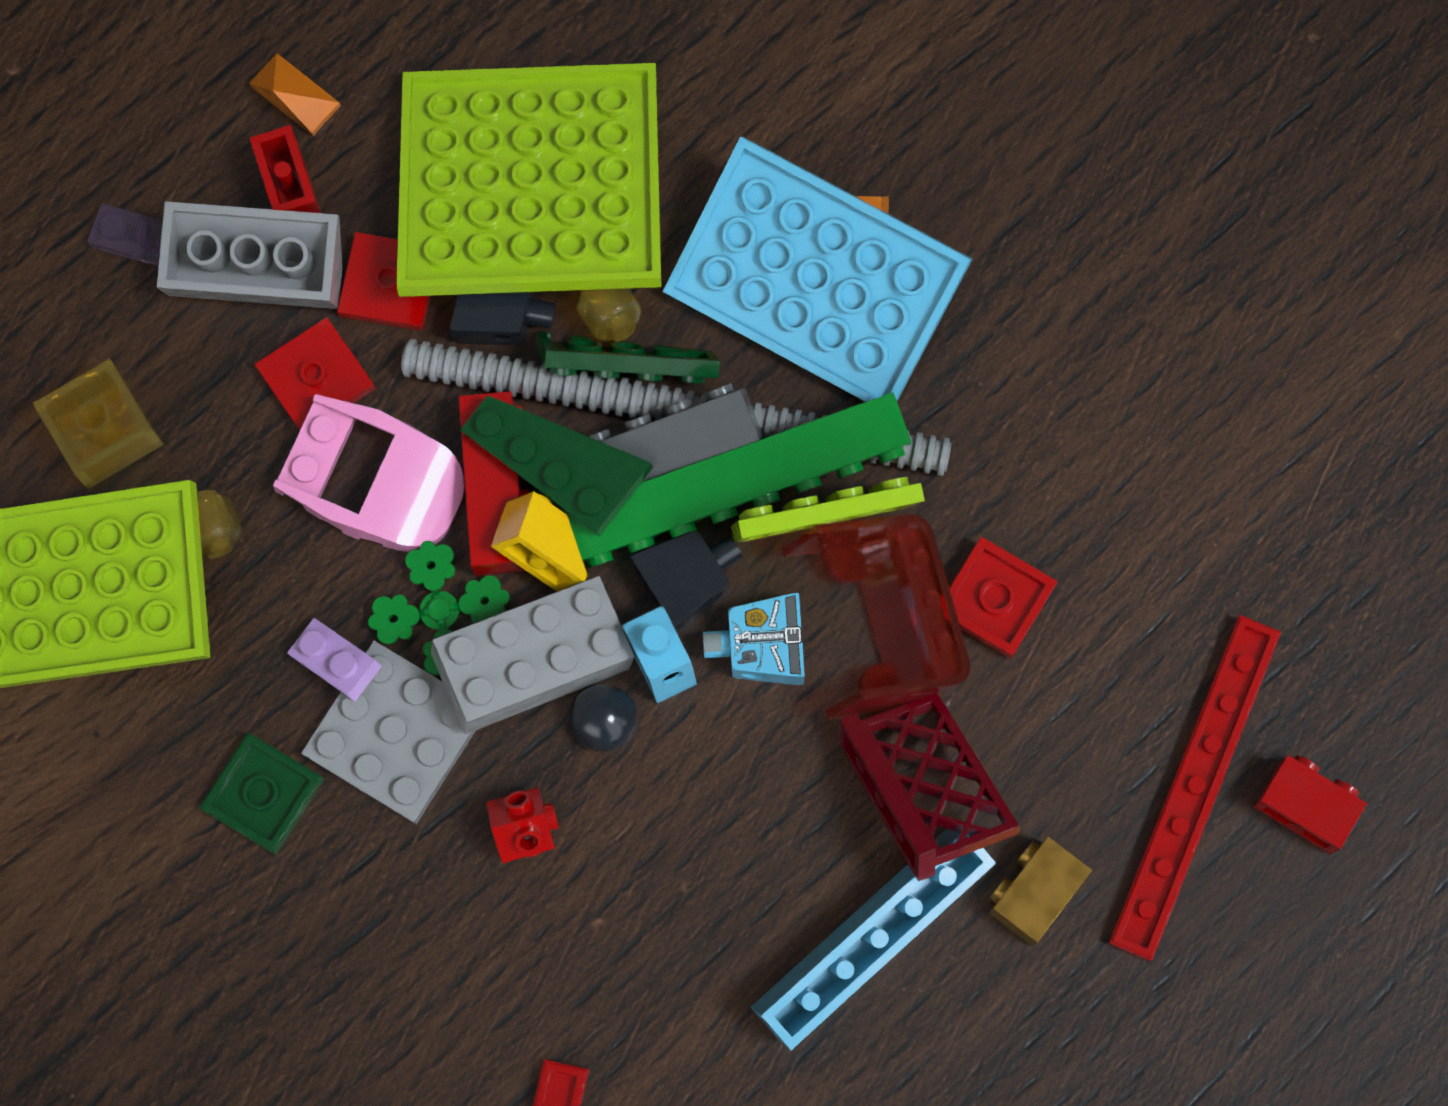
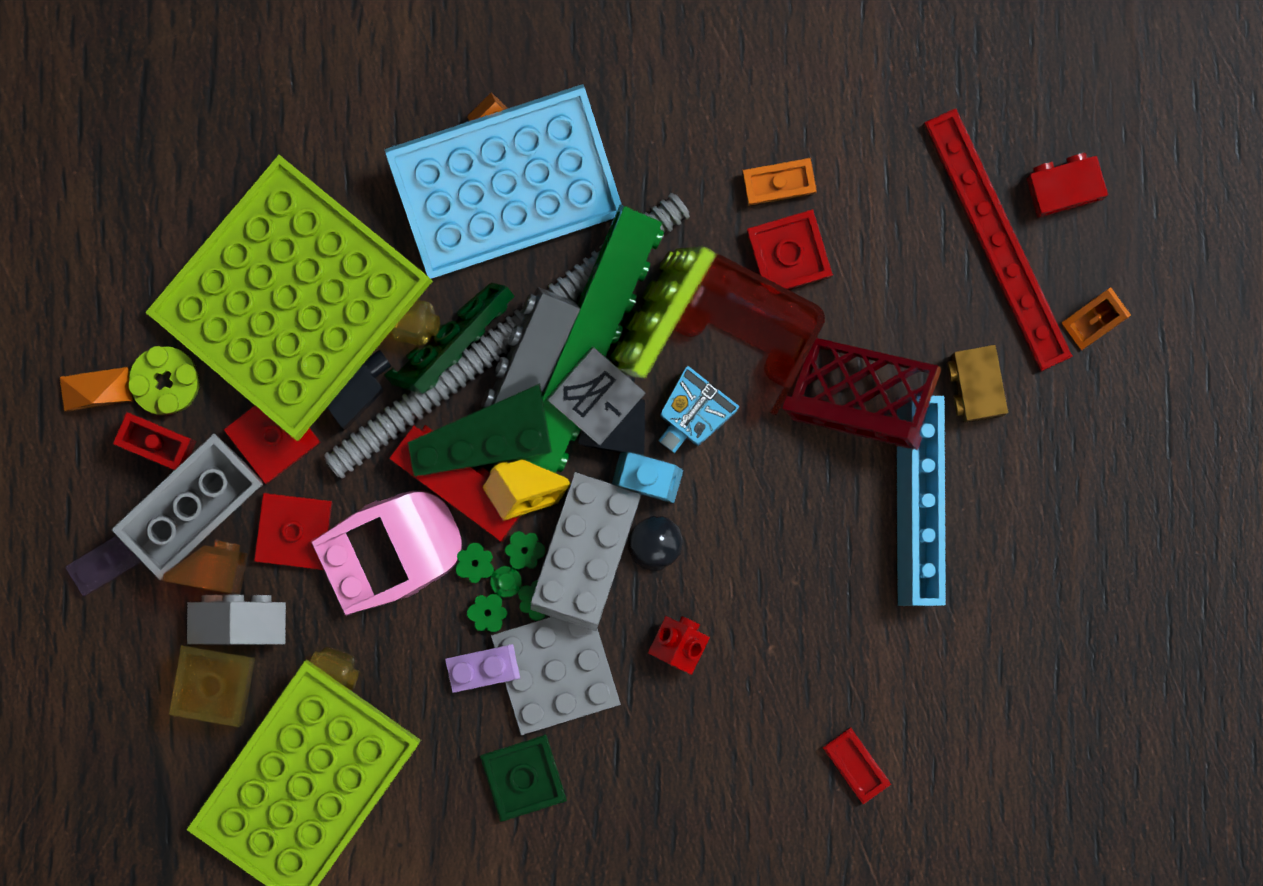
camera: 45 degrees left, 10 degrees up
none -> lime plate [129,346,199,415]
none -> clear orange slope [162,540,248,594]
none -> light grey brick [187,595,286,644]
none -> flat silver tile [547,346,645,445]
none -> orange plate [742,158,817,205]
none -> orange slope [1062,287,1131,351]

